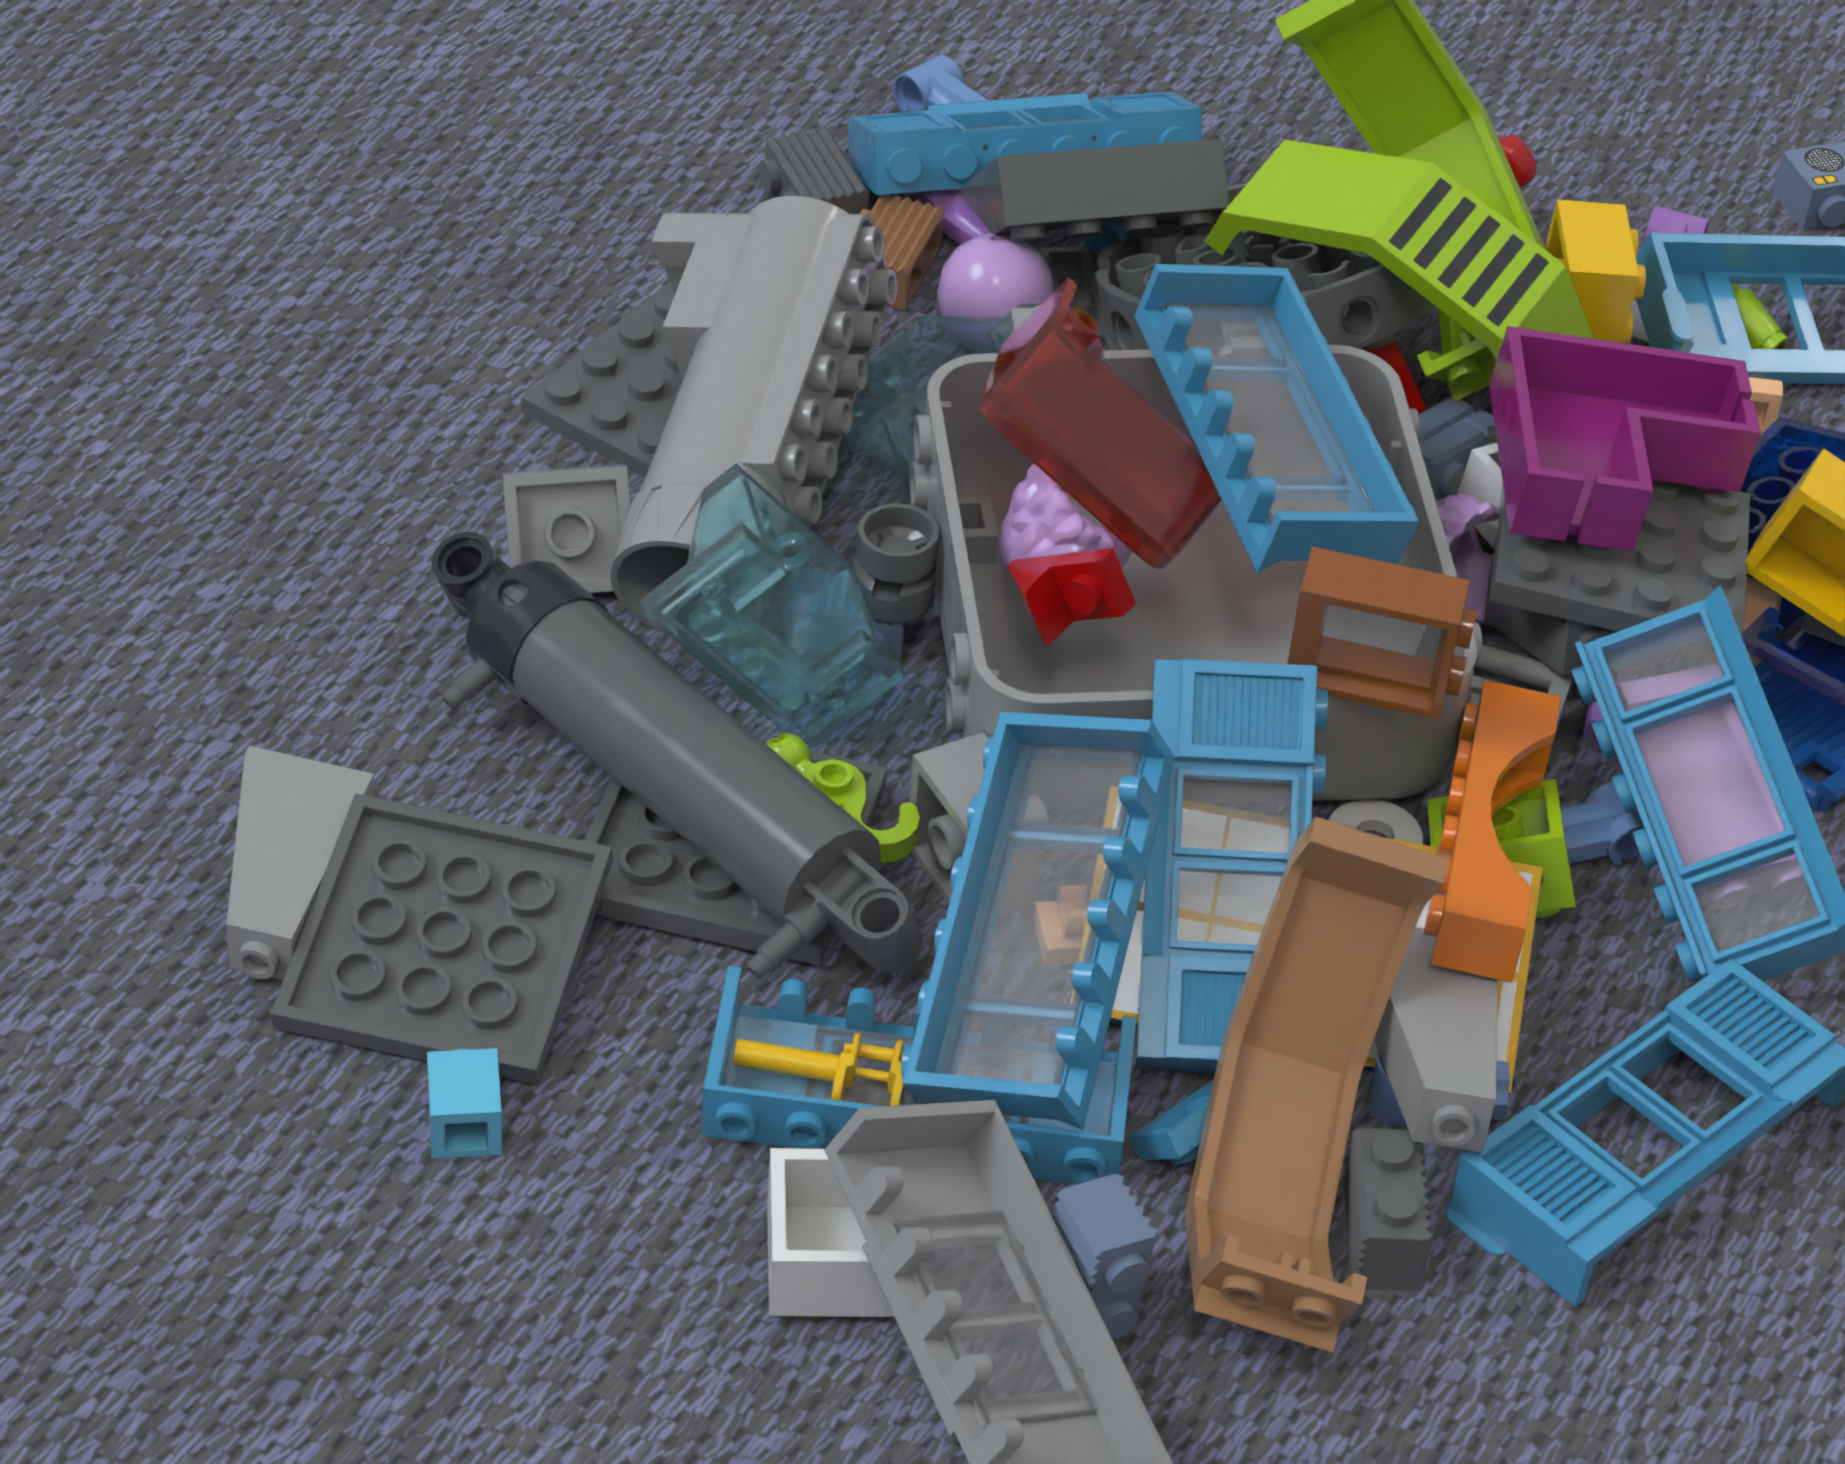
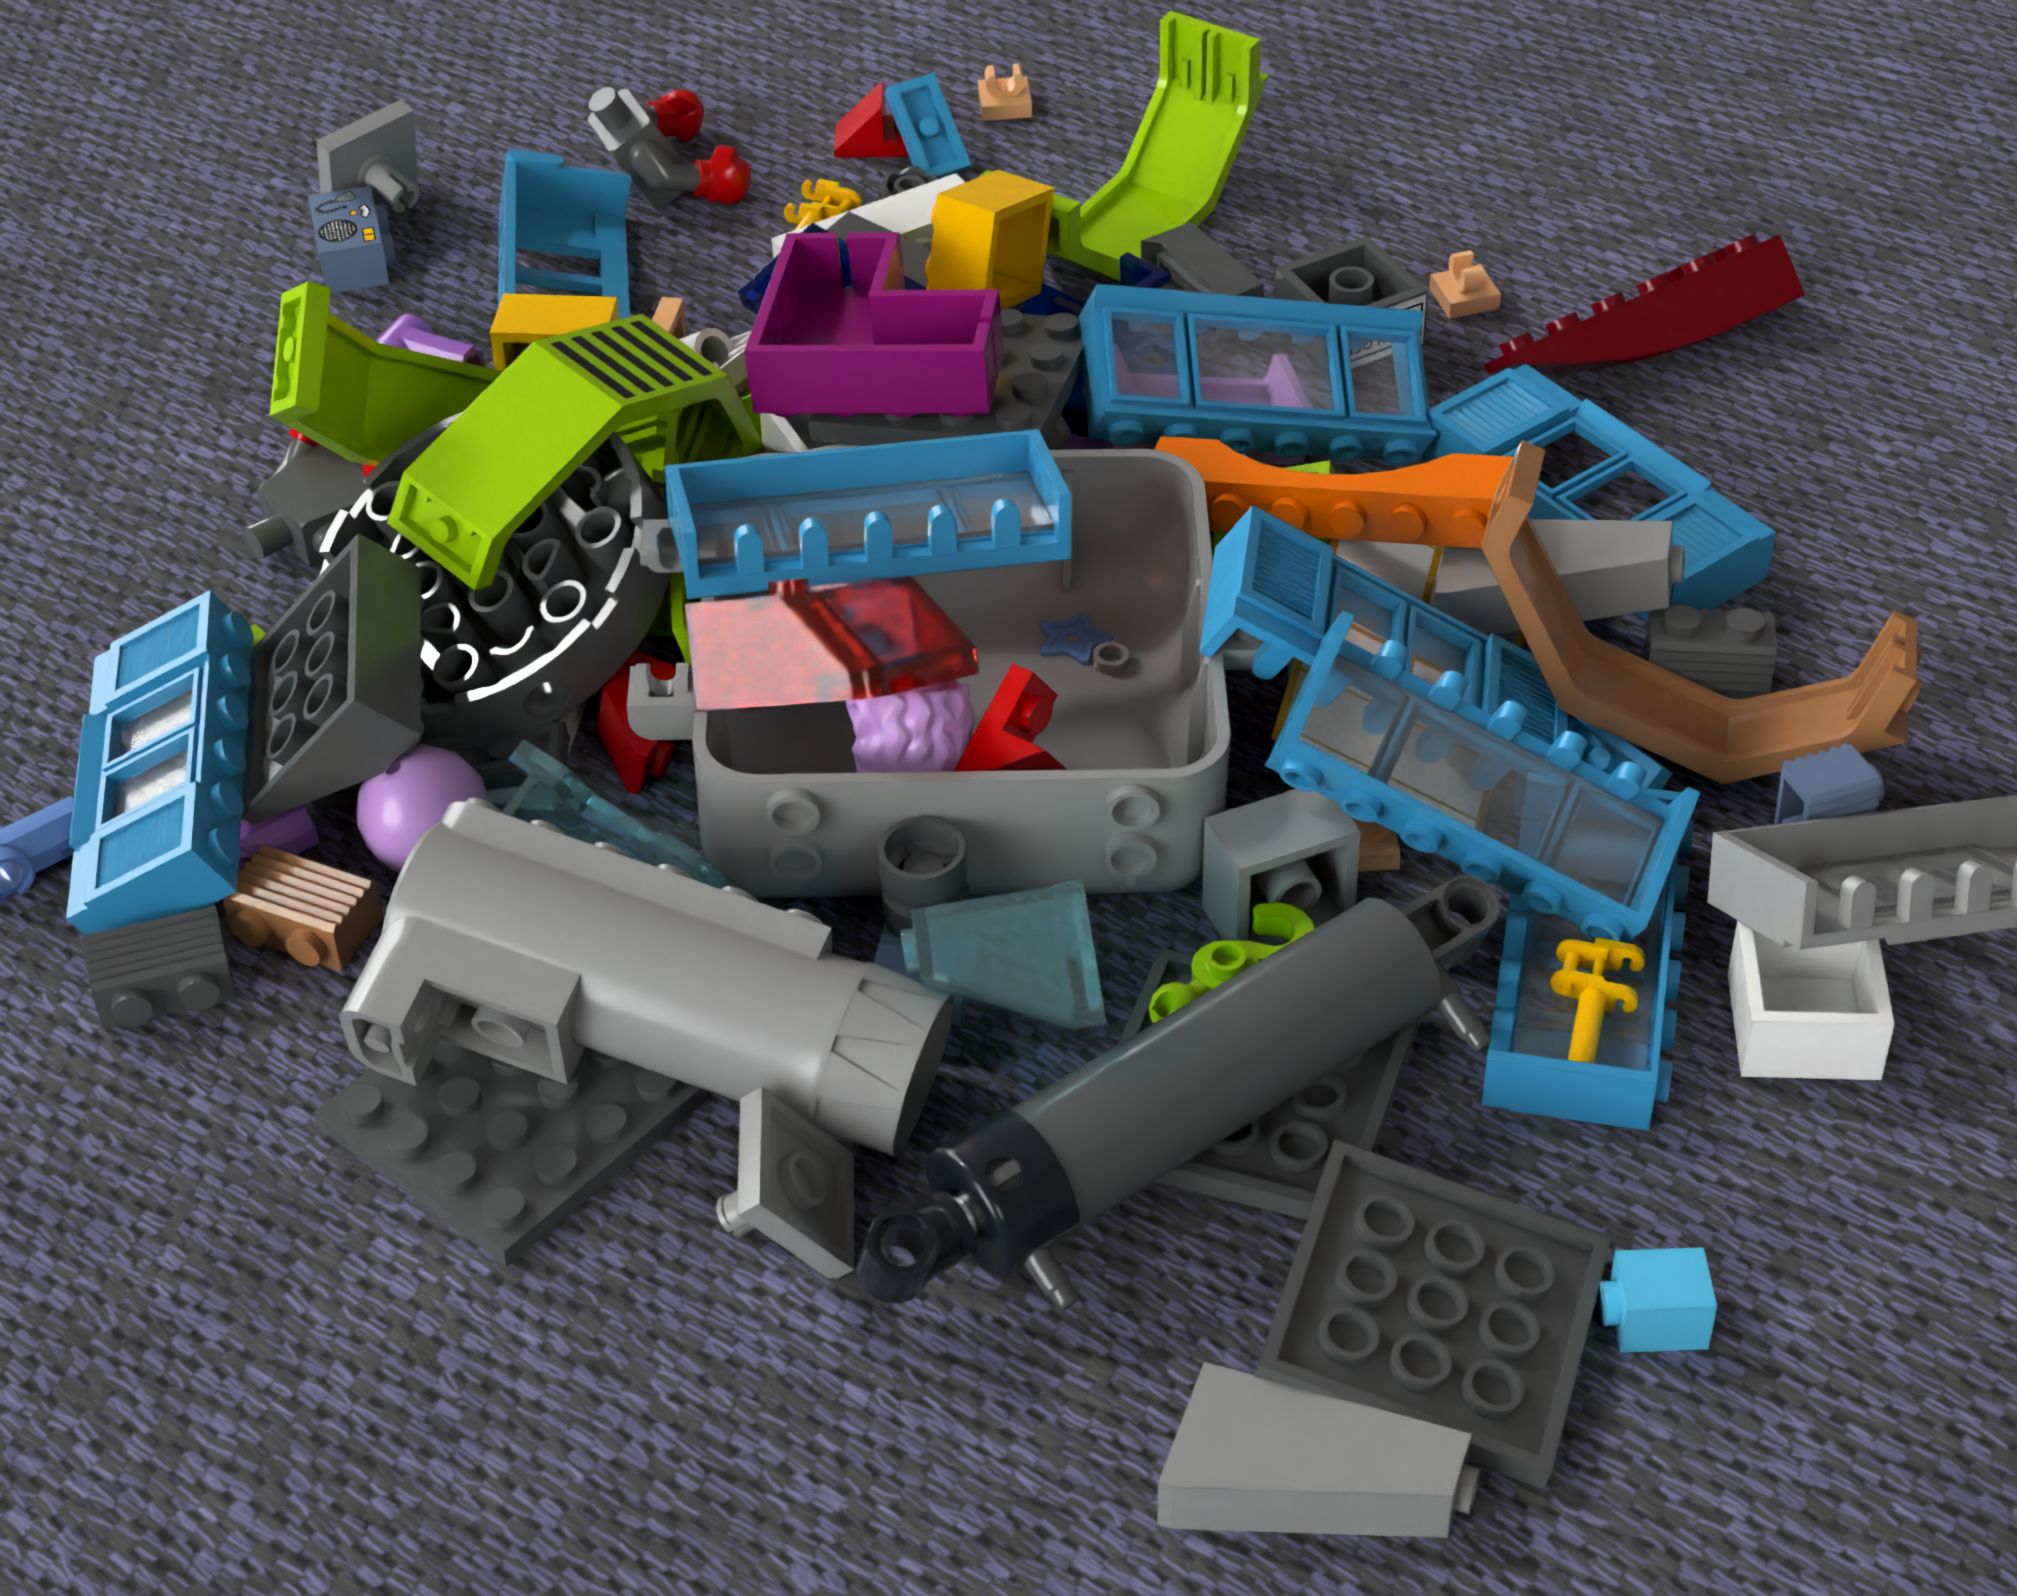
camera: 80 degrees left, 0 degrees up
dark orange window [1287,546,1477,720] -> none

